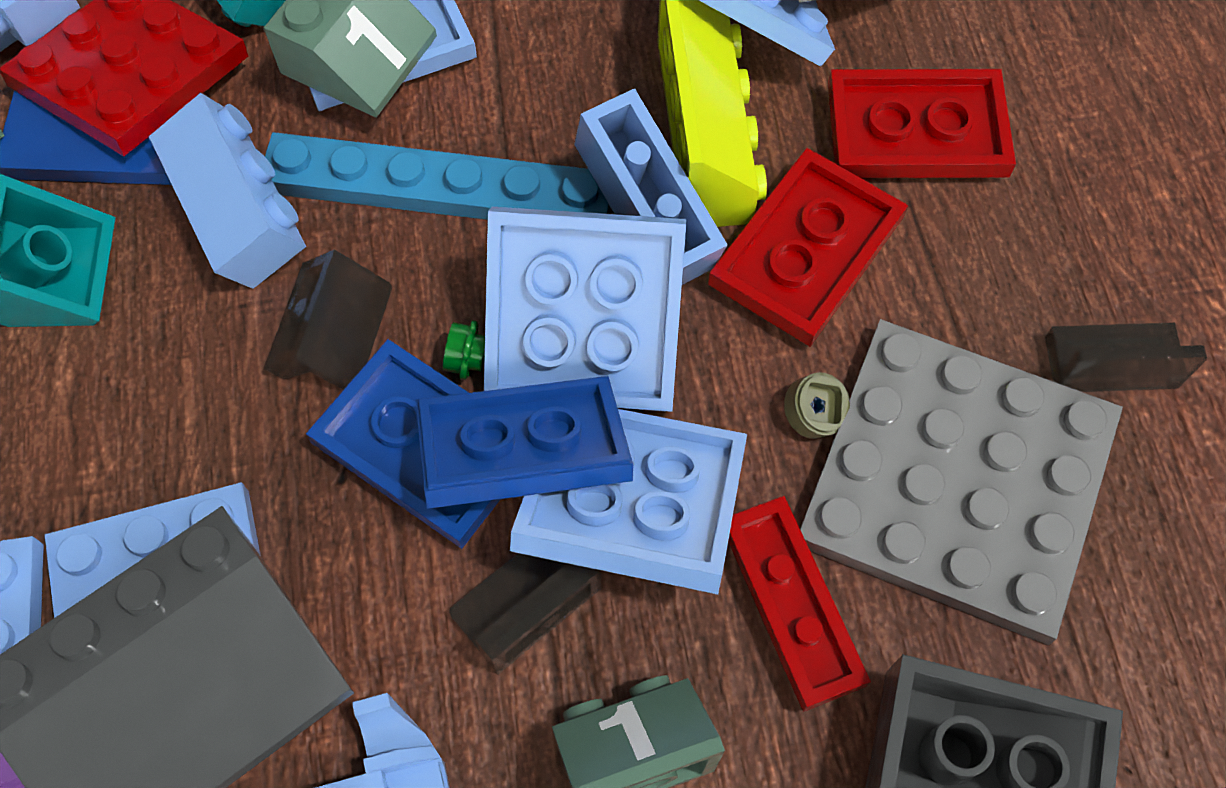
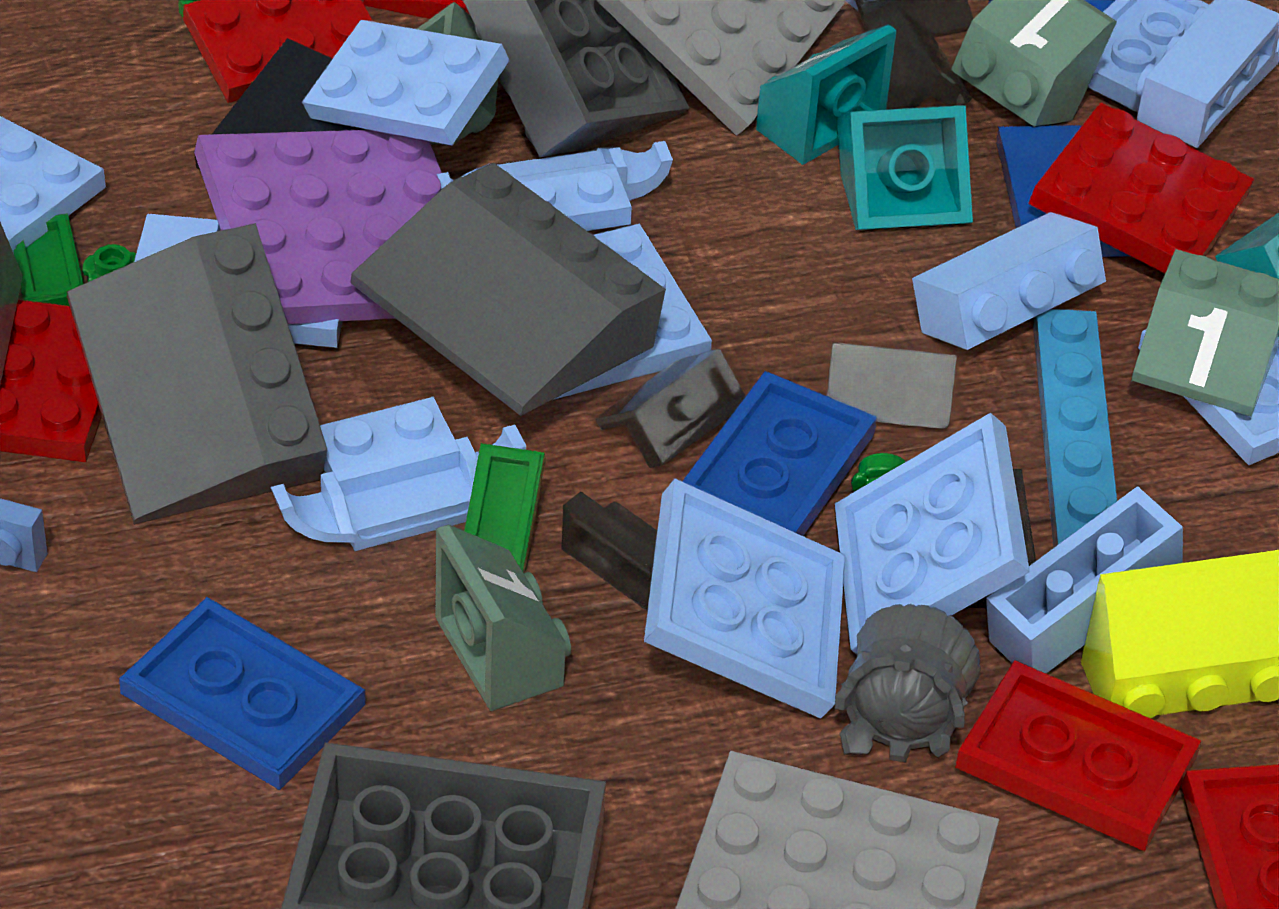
camera: 80 degrees right, 20 degrees down
blue tile [415,376,633,509] -> none
red plate [728,496,871,712] -> none
olive tile [784,372,850,439] -> none
none -> green tile [464,443,546,573]
none -> clear smoke panel [595,349,746,468]
none -> dark grey hair [835,604,981,762]

